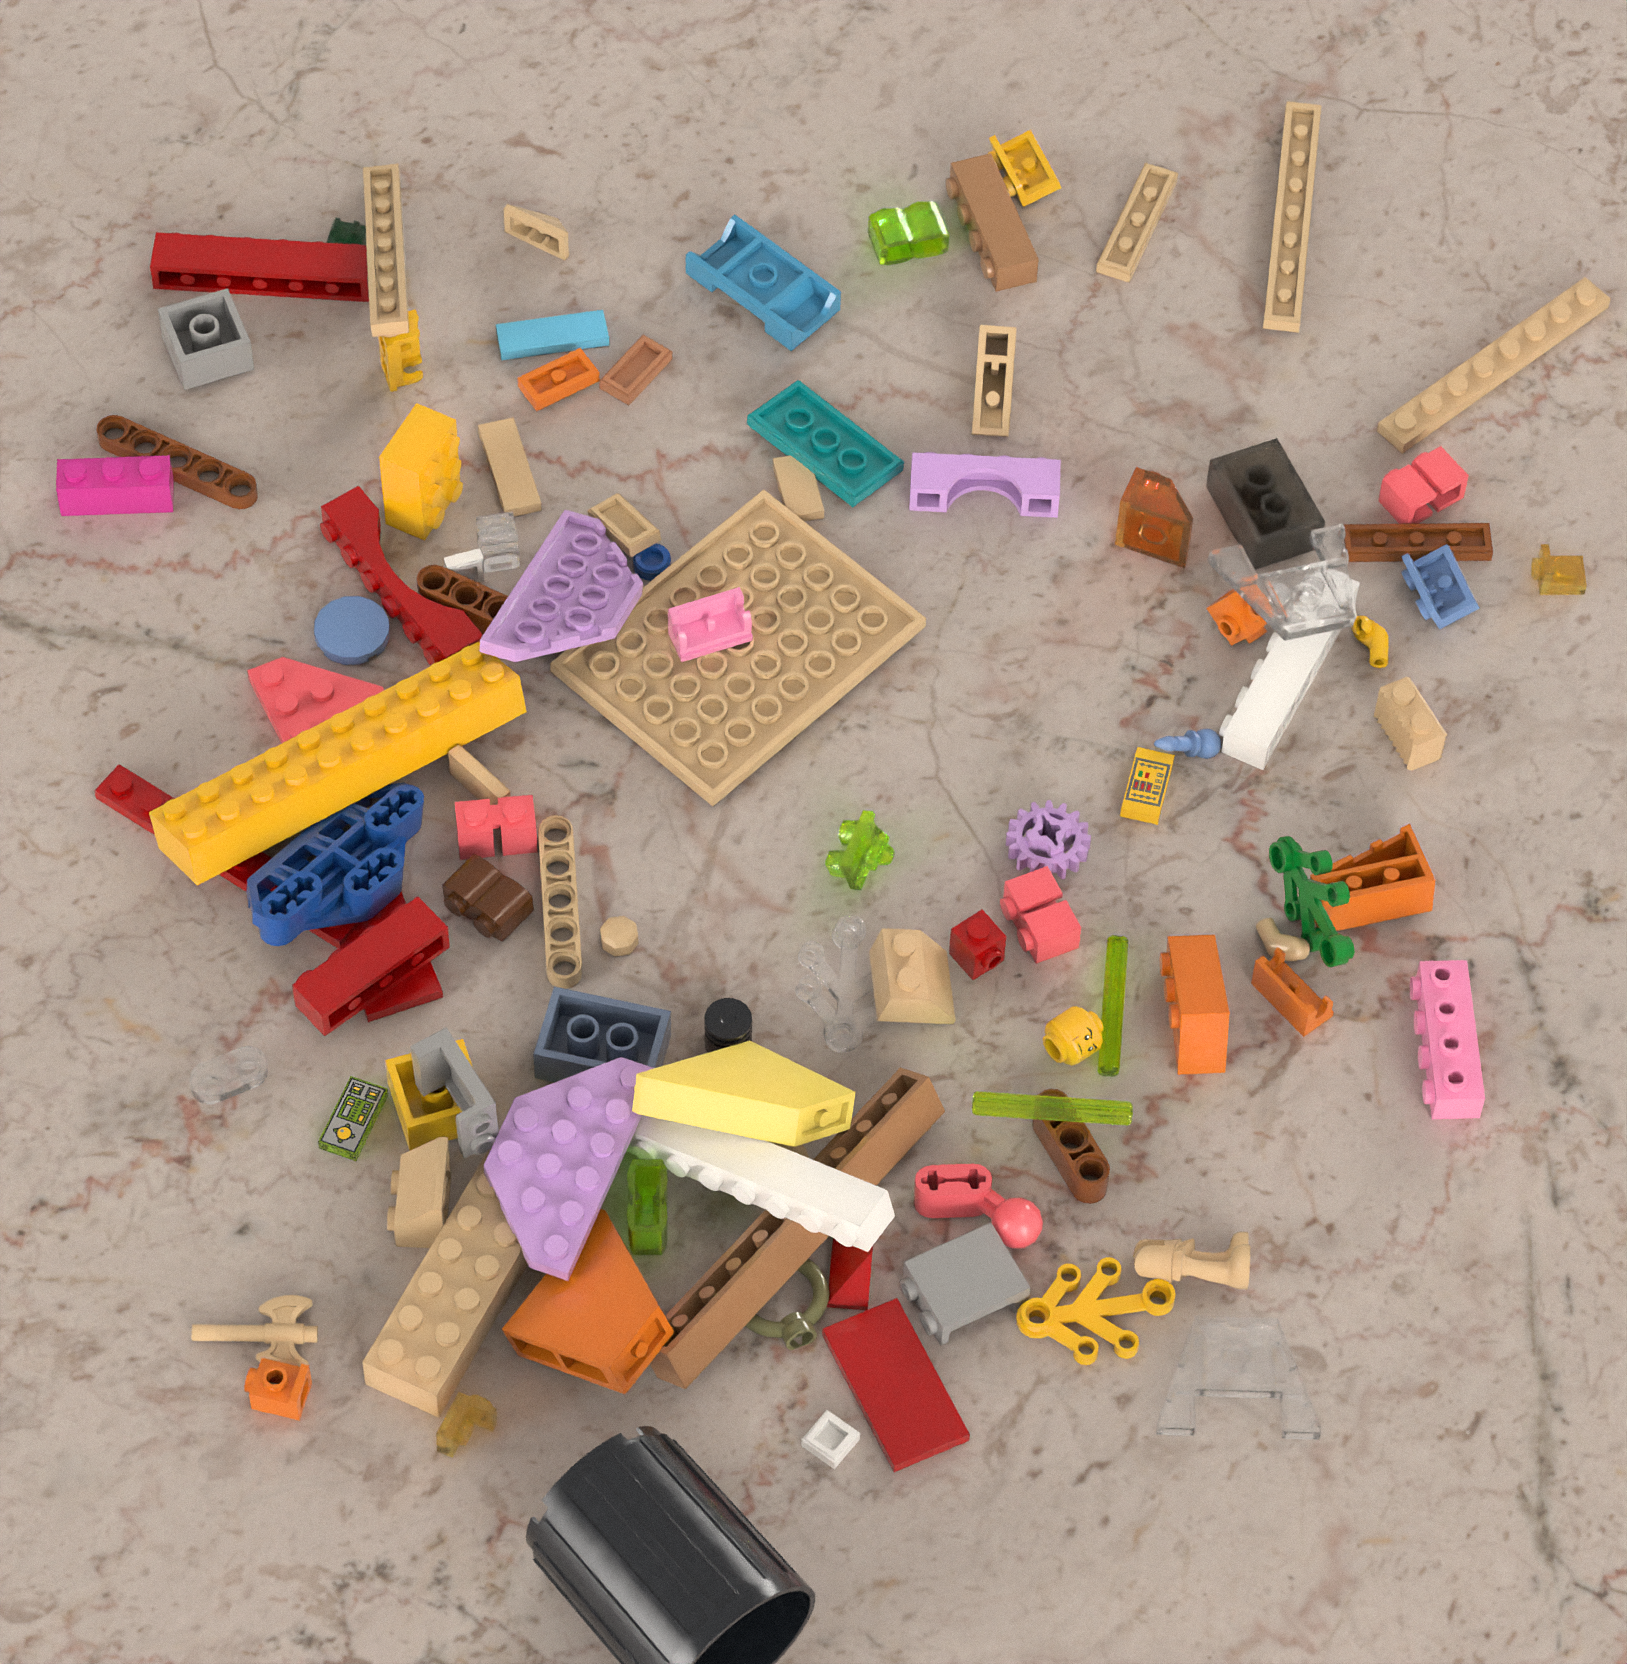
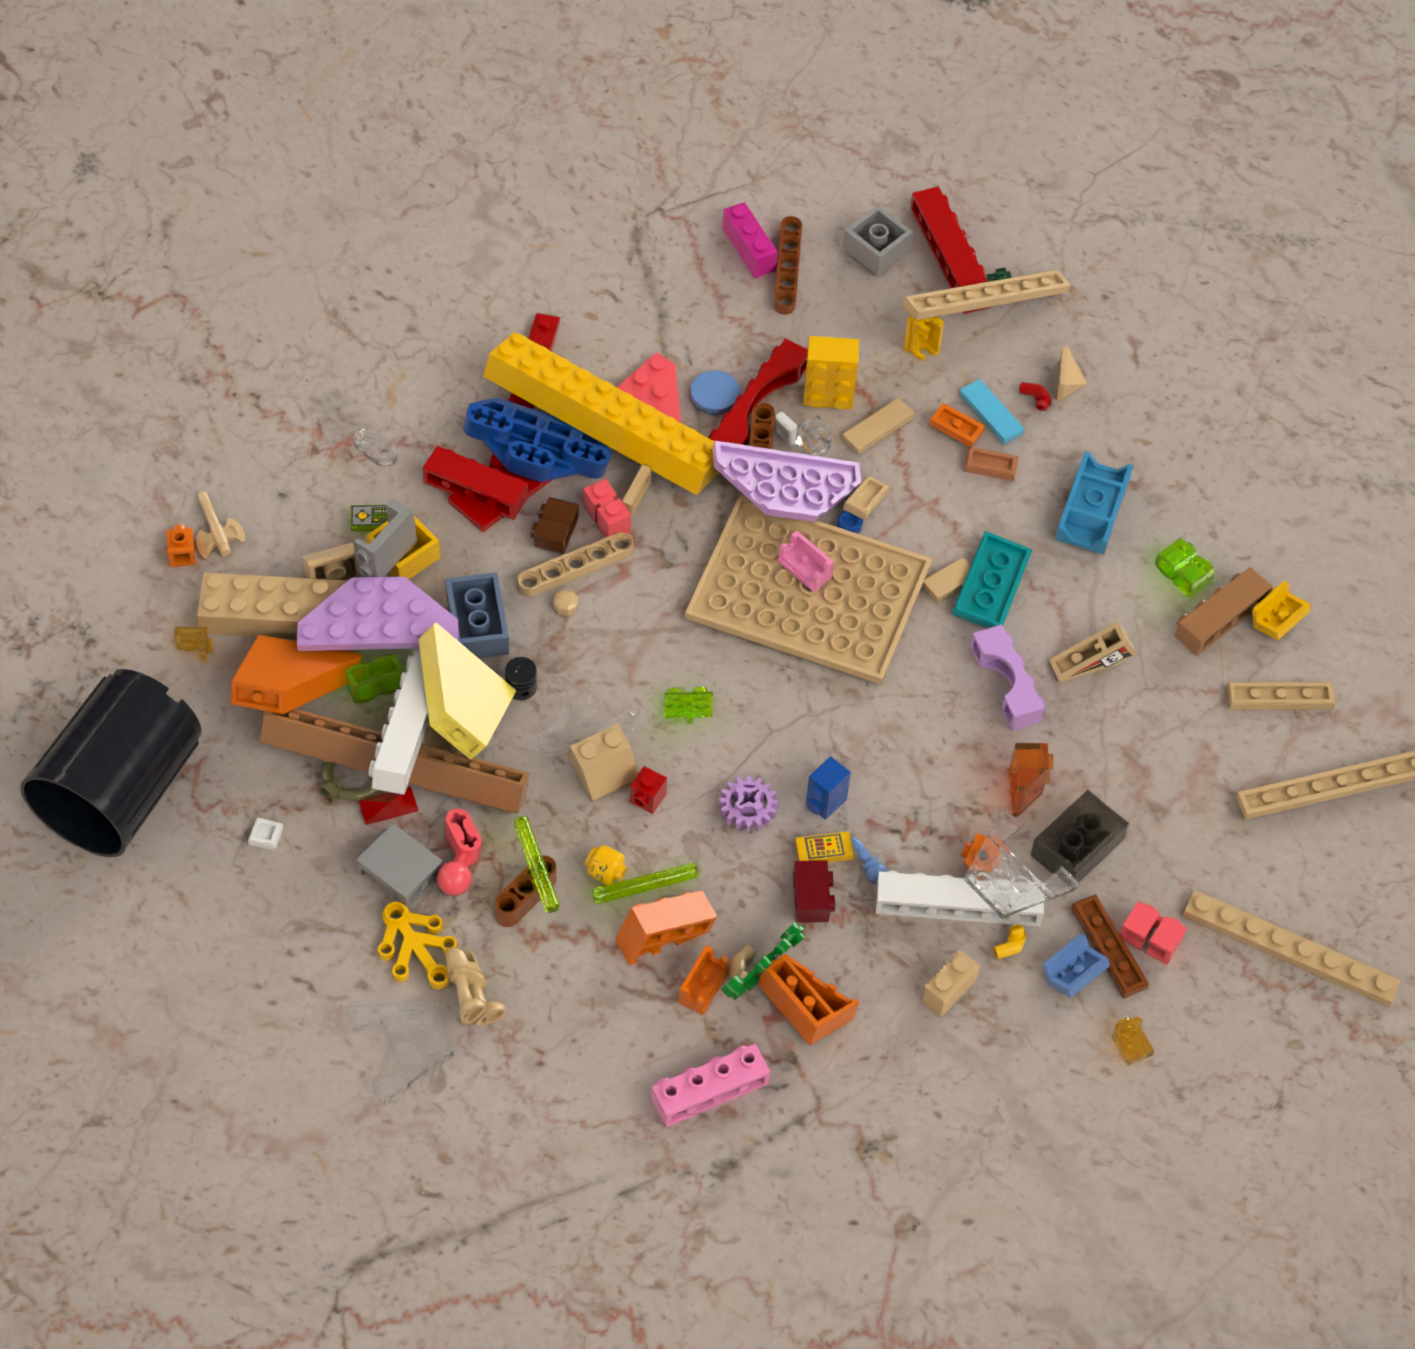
camera: 65 degrees right, 0 degrees up
red tile [822,1298,970,1472] -> none
coral piece [1000,866,1081,964] -> none
none -> dark red brick [793,861,835,923]
none -> blue brick [805,756,851,820]
none -> red arm [1019,382,1052,411]

